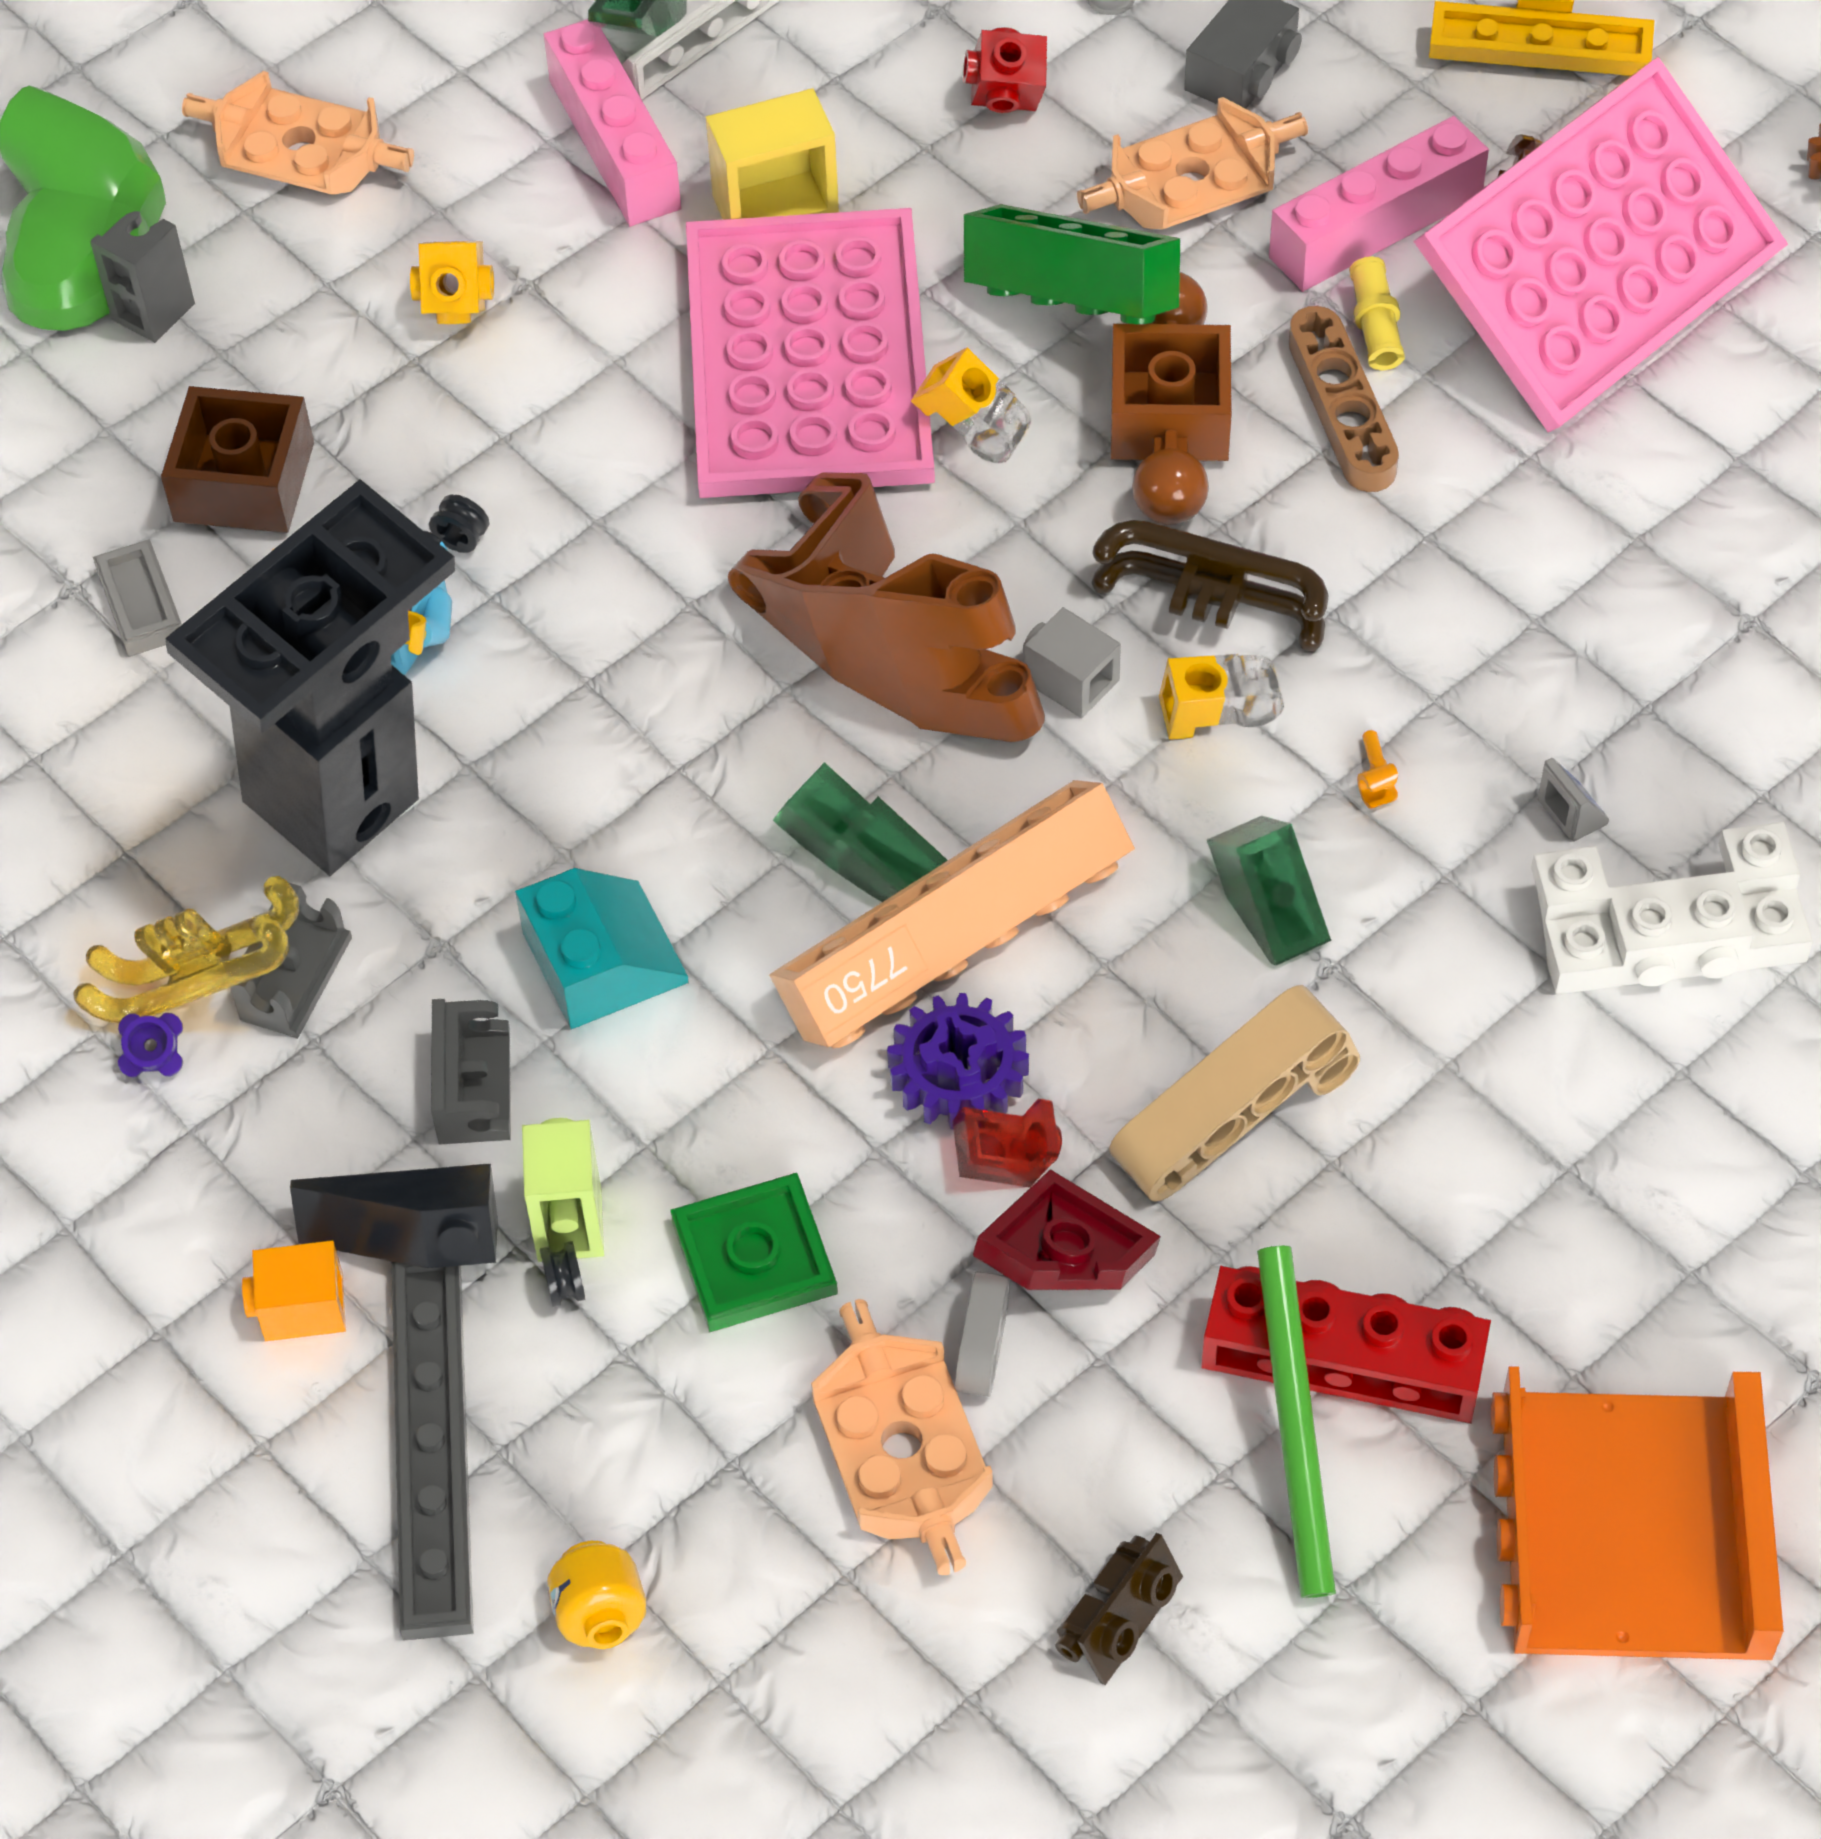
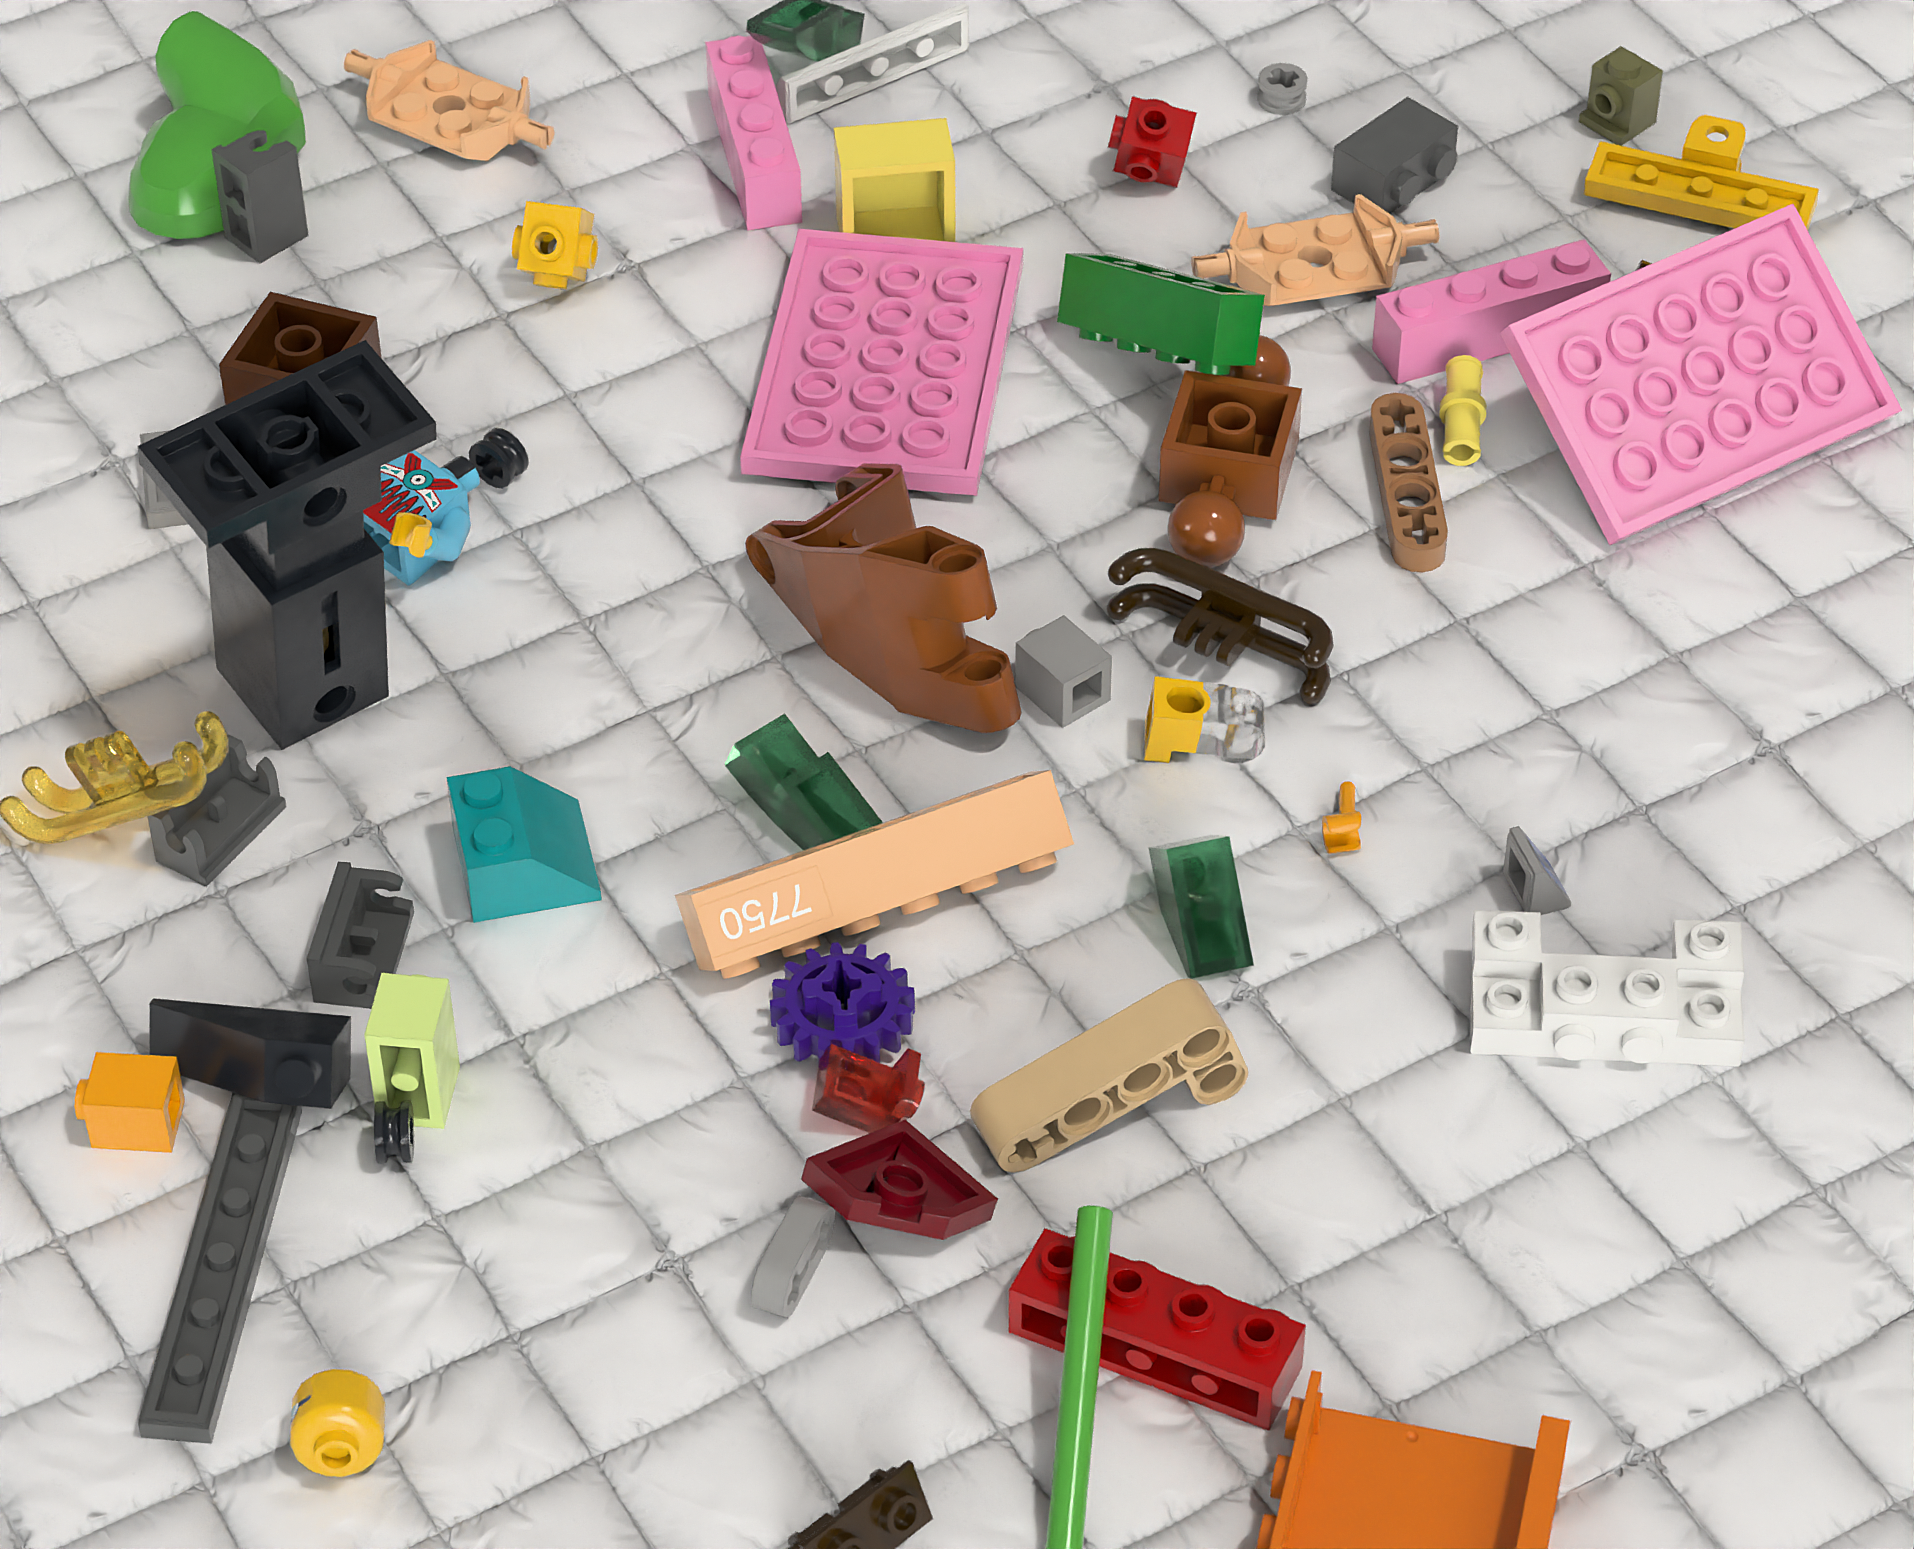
camera: 10 degrees right, 10 degrees down
dark purple plate [118,1013,183,1078] -> none
green tile [670,1172,838,1333] -> none
light nougat plate [811,1299,993,1575] -> none
leg [911,347,1032,463] -> none

